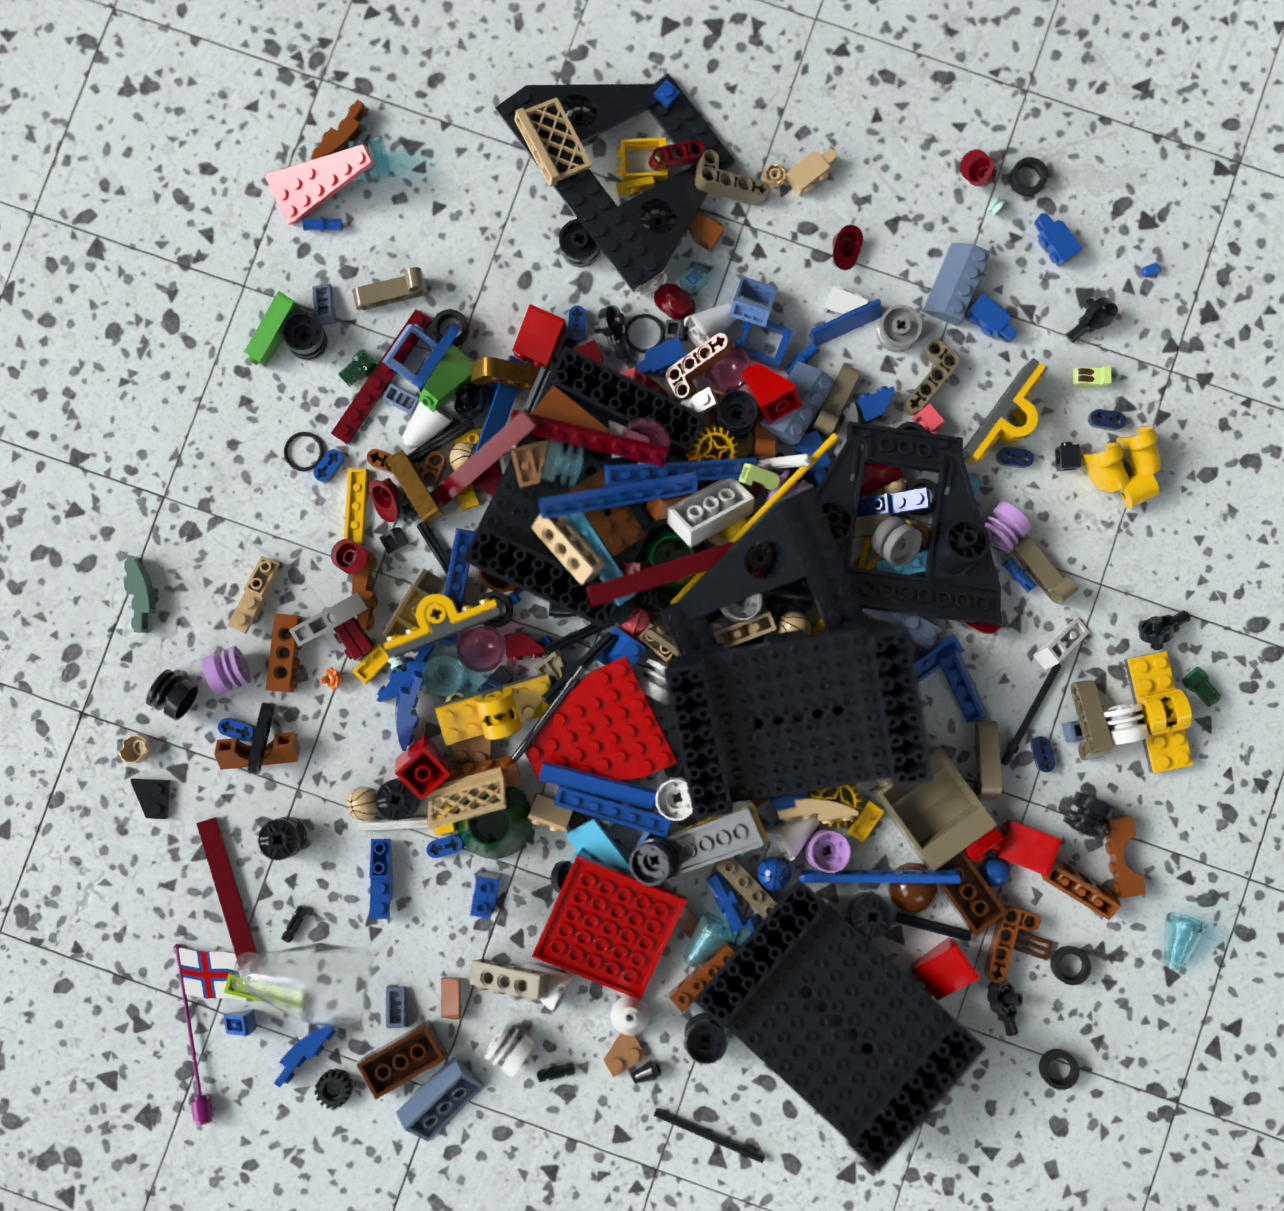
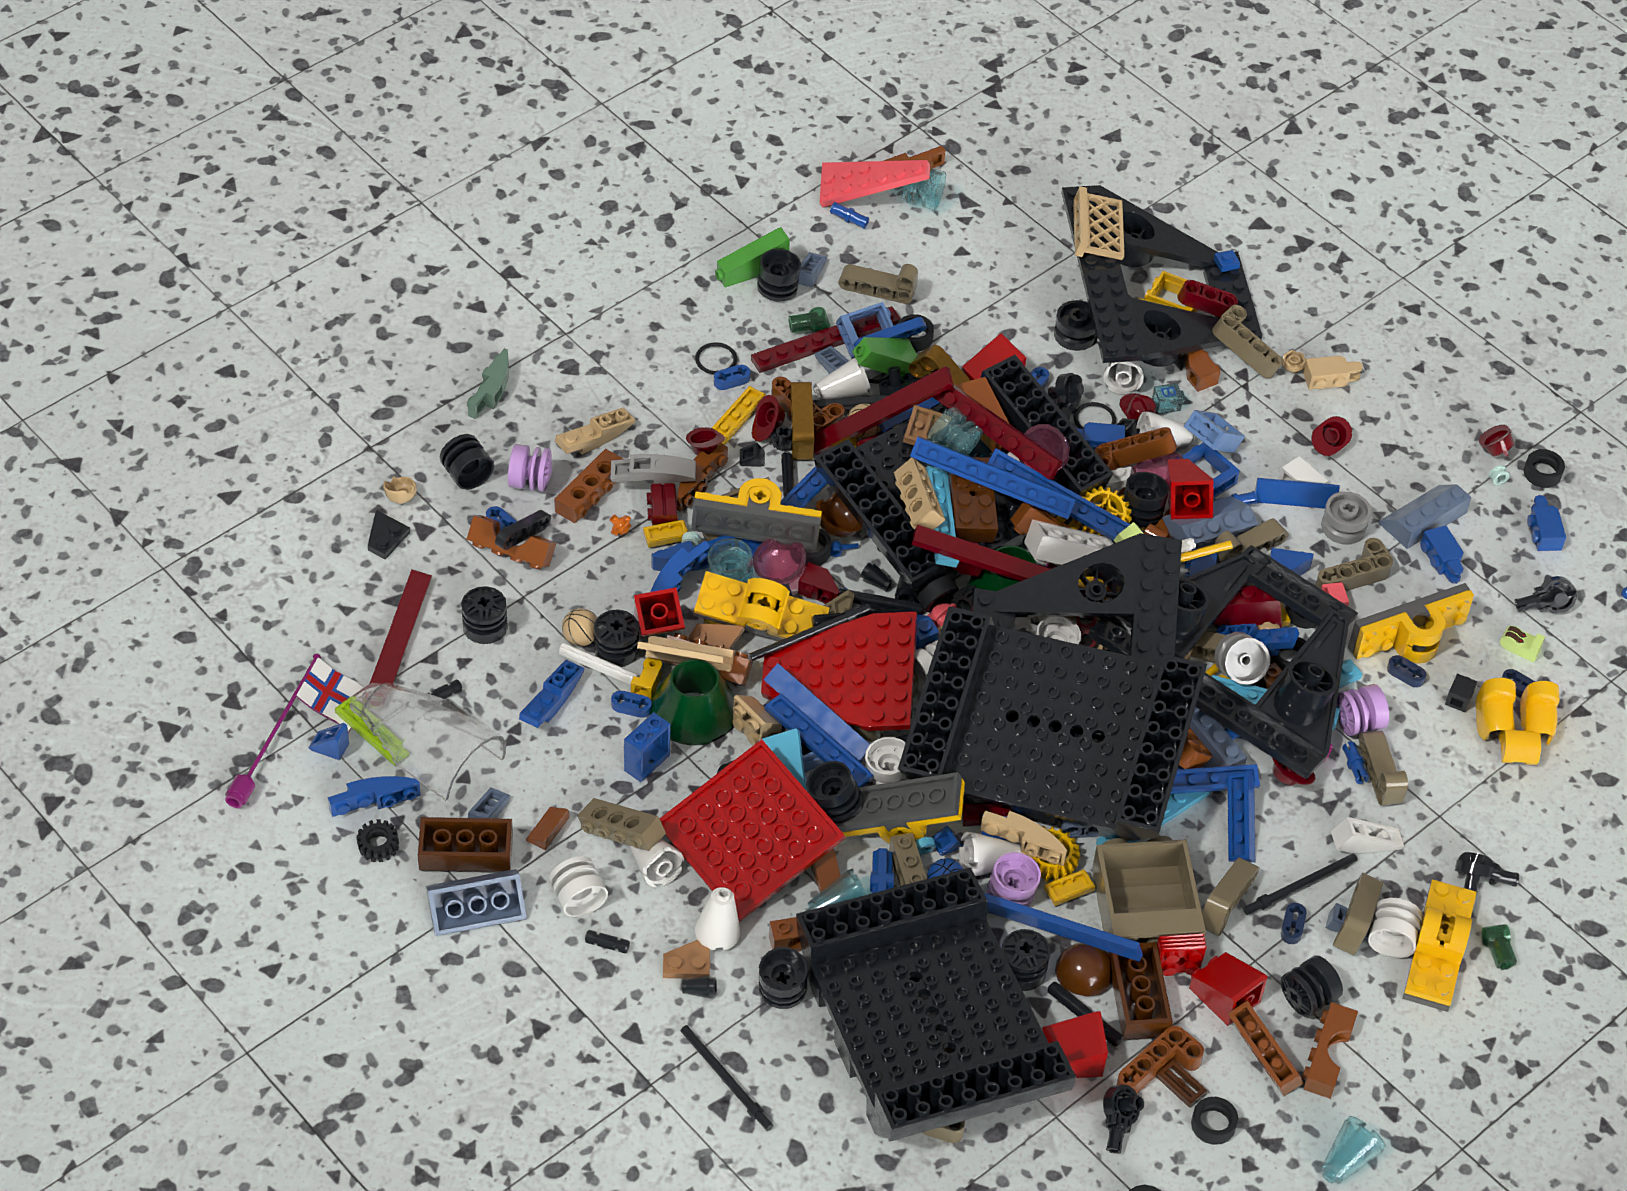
camera: 25 degrees right, 35 degrees down
blue hair [979,857,1011,887] -> none

